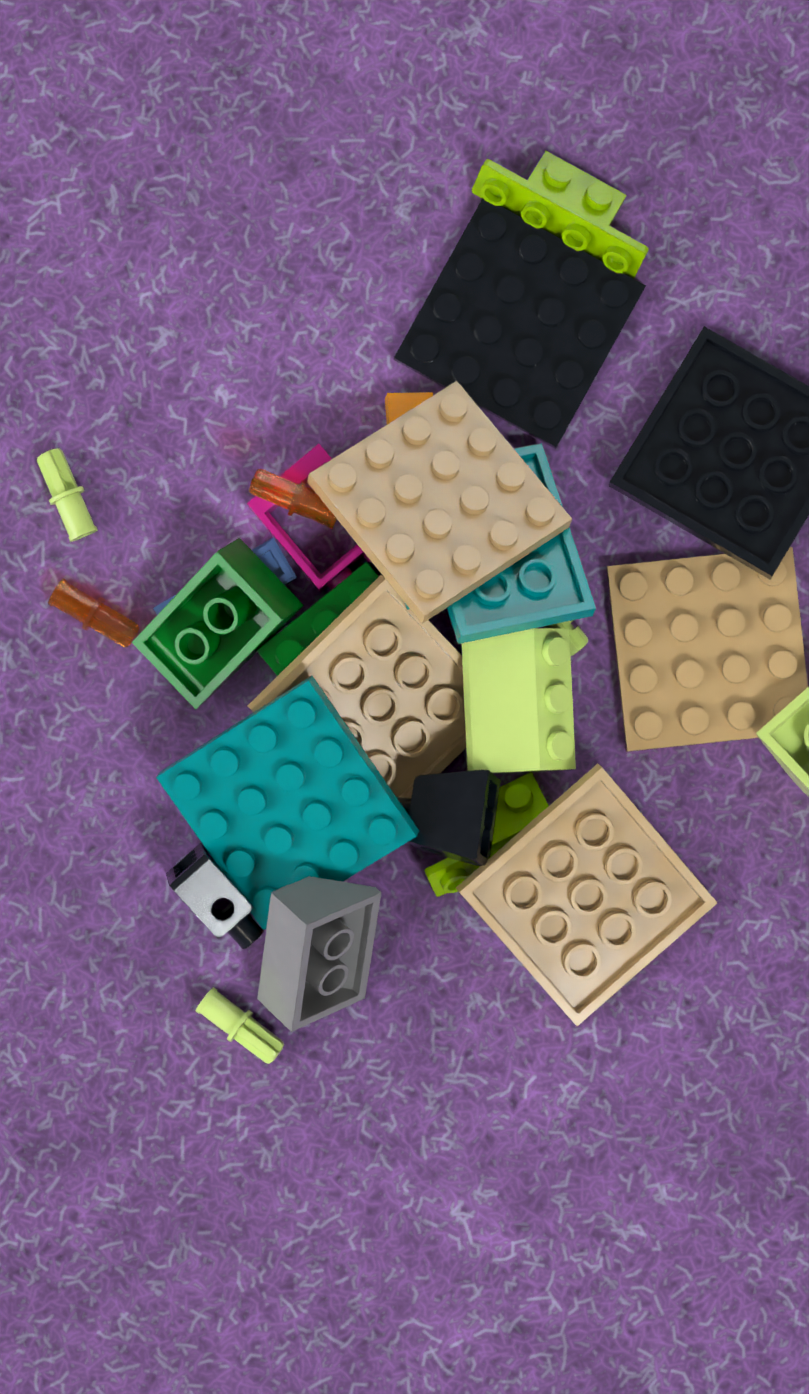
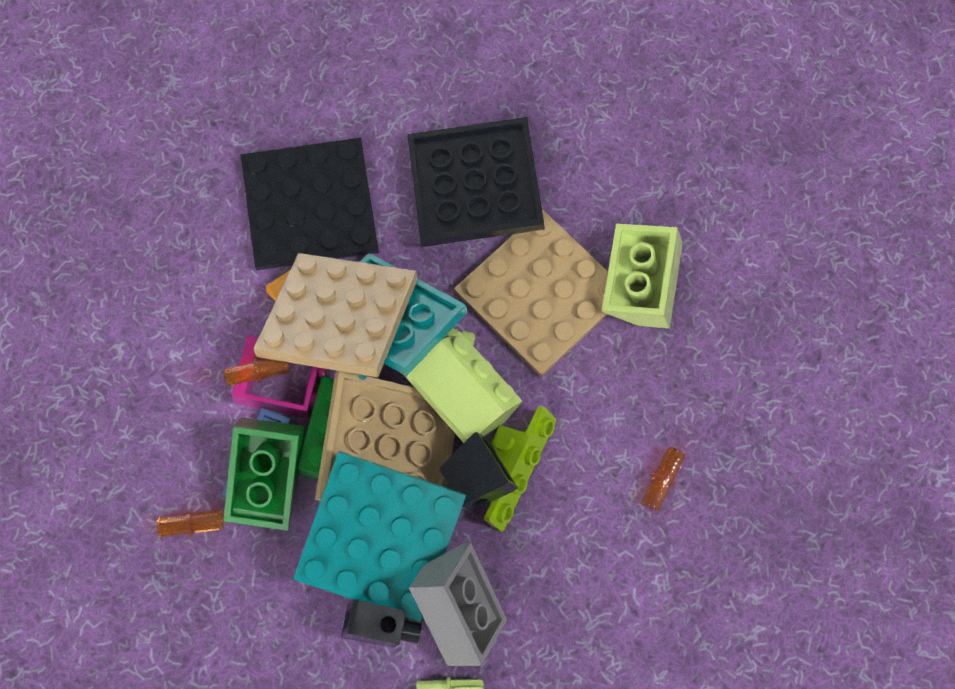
camera: 45 degrees left, 15 degrees down
yellowish green axle [37,448,98,542] -> none
tan plate [456,763,717,1026] -> none
lime bracket [472,151,649,279] -> none
none -> clear orange axle [641,447,685,512]

